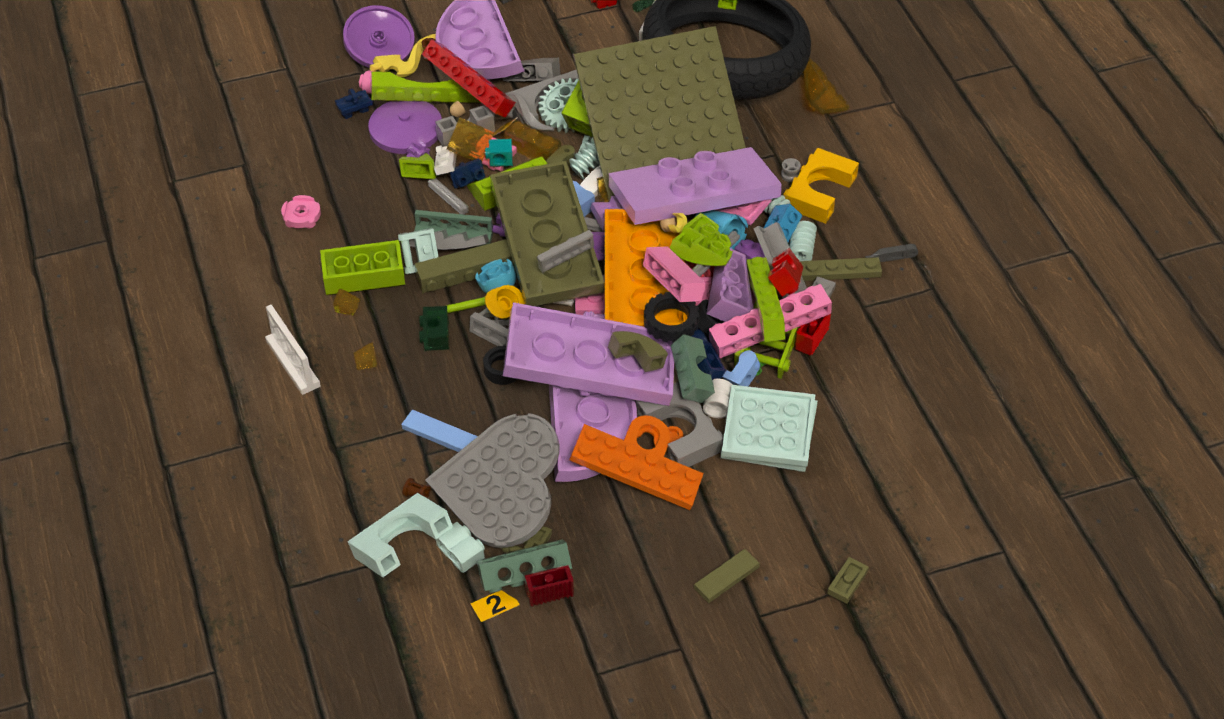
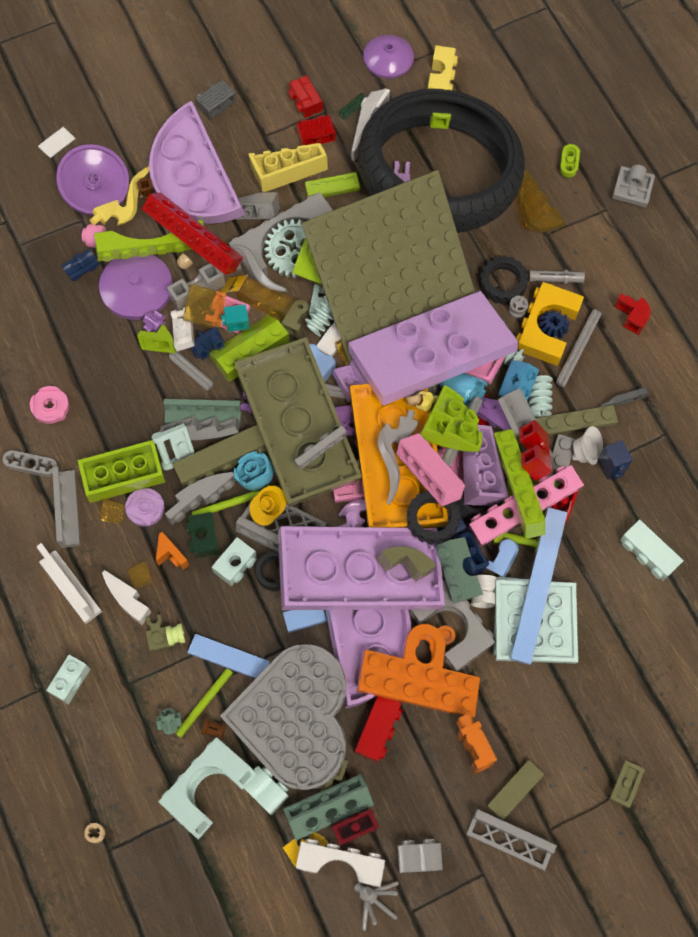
camera: 10 degrees left, 20 degrees up
none -> light grey beam [3,450,59,478]
none -> white sticker [38,127,76,158]
none -> light aqua brick [46,655,90,704]
none -> light grey fence [52,467,81,548]
none -> tan bush [84,823,105,843]
none -> white slope [102,570,151,625]
none -> lavender tile [125,488,164,527]
none -> olive plate [146,614,170,652]
none -> orange slope [156,532,189,570]
none -> sand green gear [156,708,182,734]
none -> light grey slope [165,472,236,525]
none -> yellowish green wheel [166,623,185,646]
none -> lime bar [175,668,233,738]
none -> light aqua brick [212,537,256,586]
none -> light yellow wedge [248,143,328,192]
none -> light blue tile [283,610,327,633]
none -> white arch [296,839,385,887]
none -> red brick [297,115,336,146]
none -> red brick [354,696,403,763]
none -> light grey plant [354,881,399,931]
none -> light grey piece [377,410,418,505]
none -> light grey brick [397,839,443,873]
none -> orange hips [456,713,497,774]
none -> light grey fence [466,810,557,871]
none -> black tyre [479,256,529,305]
none -> light blue tile [510,507,567,665]
none -> light grey pin [529,270,585,284]
none -> dark blue gear [538,309,570,339]
none -> light grey axle [556,309,601,387]
none -> lime plate [560,144,580,178]
none -> white piece [572,426,603,465]
none -> dark blue brick [597,440,633,480]
none -> light grey plate [612,165,655,208]
none -> red brick [614,293,650,336]
none -> light aqua brick [620,520,684,581]

